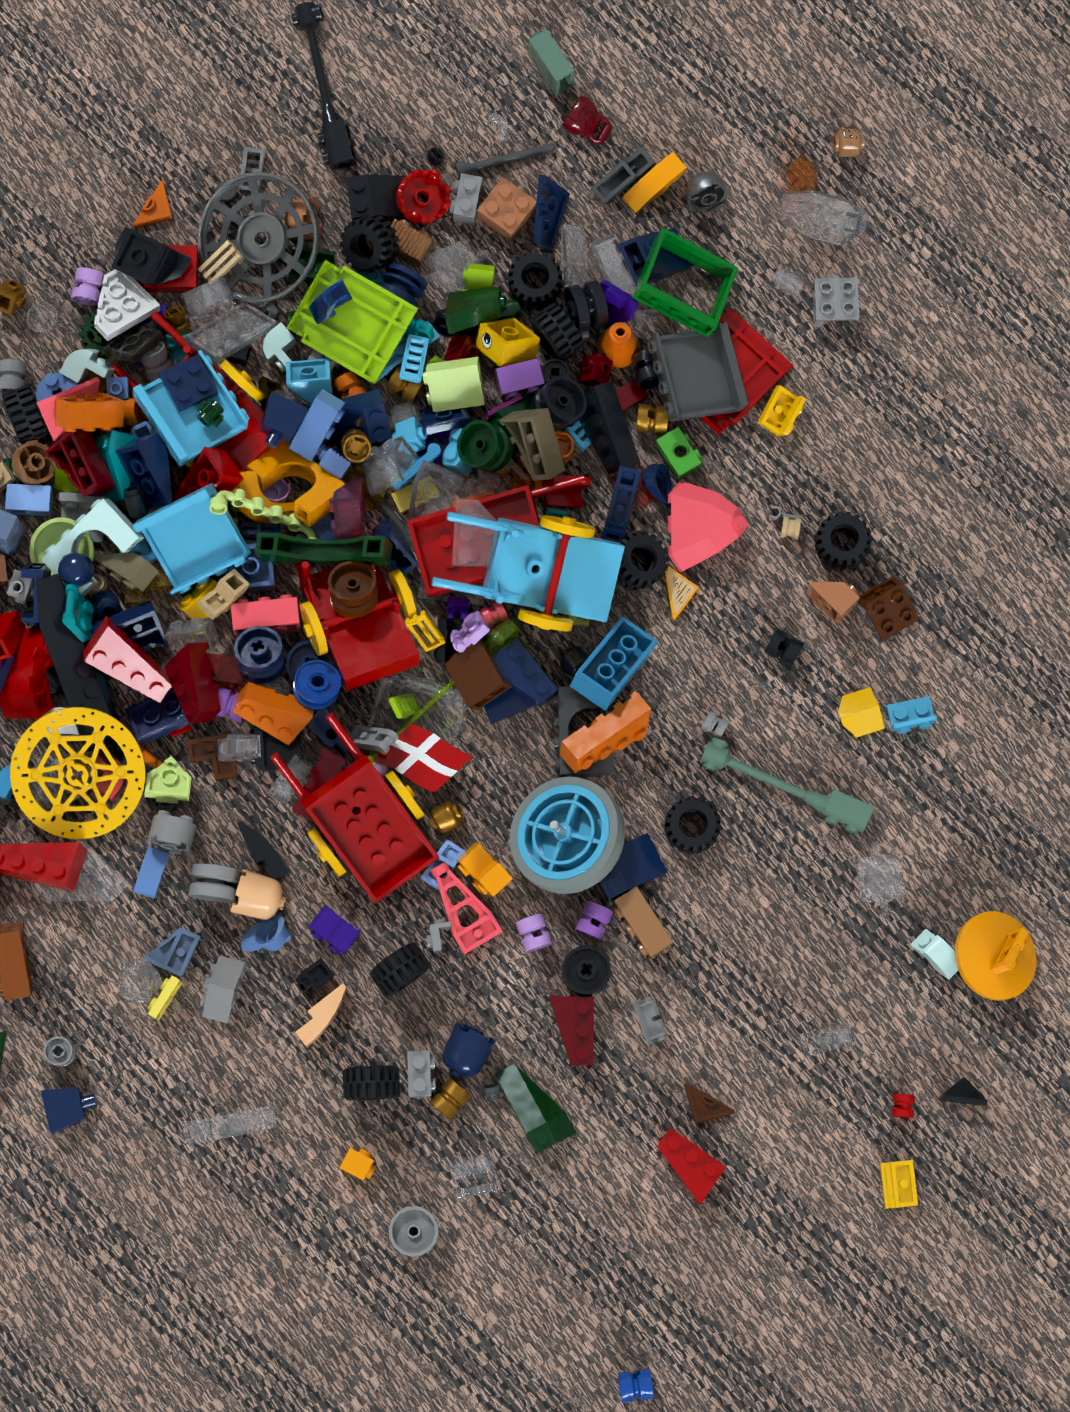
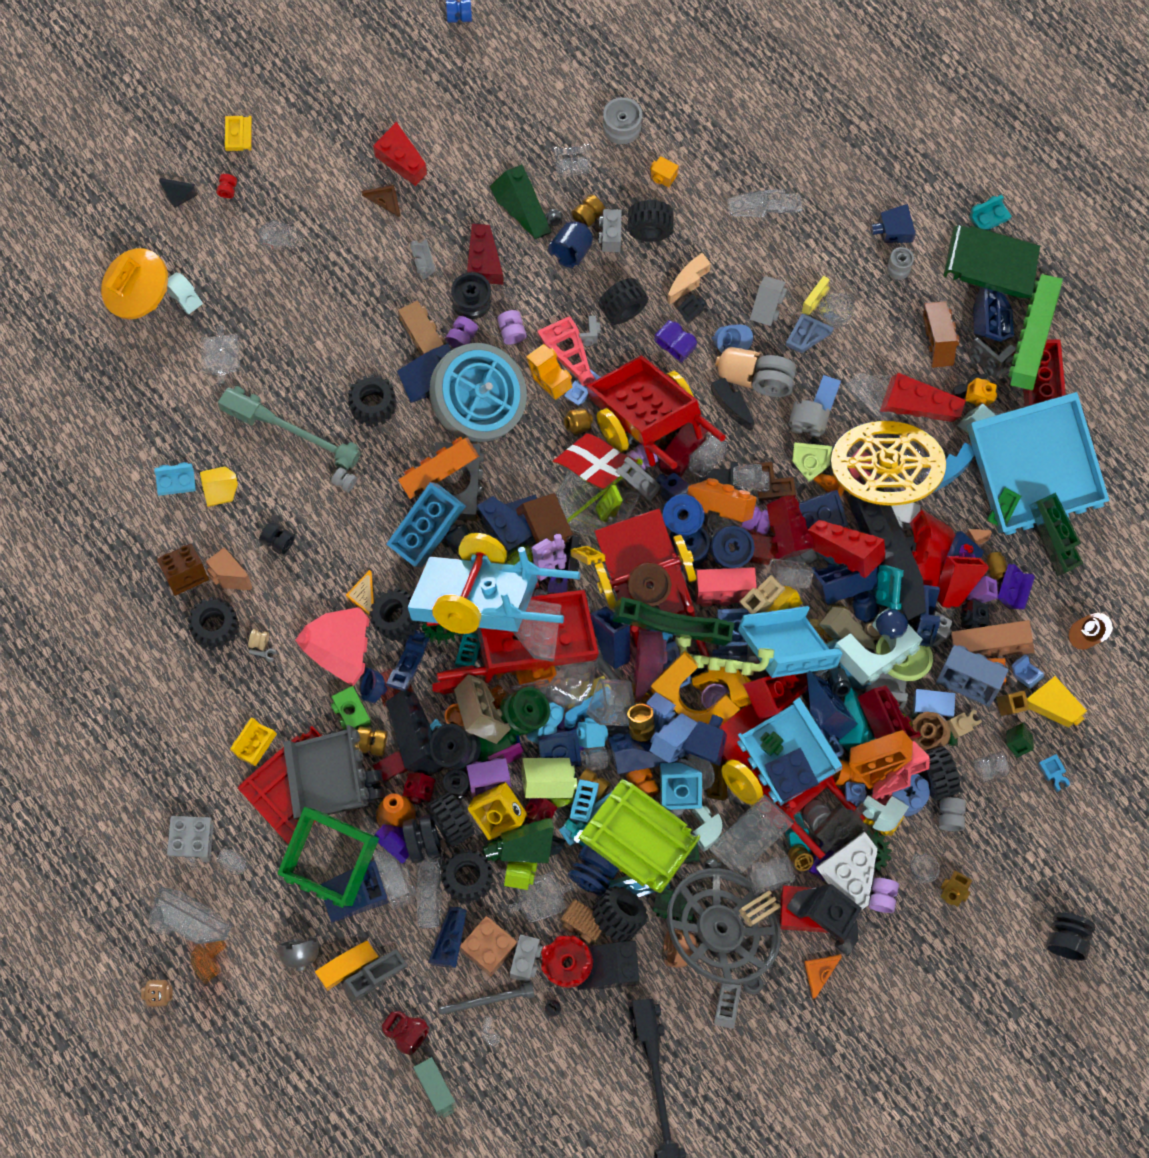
camera: 175 degrees left, 10 degrees down
clear blue slope [309,279,353,325] -> none

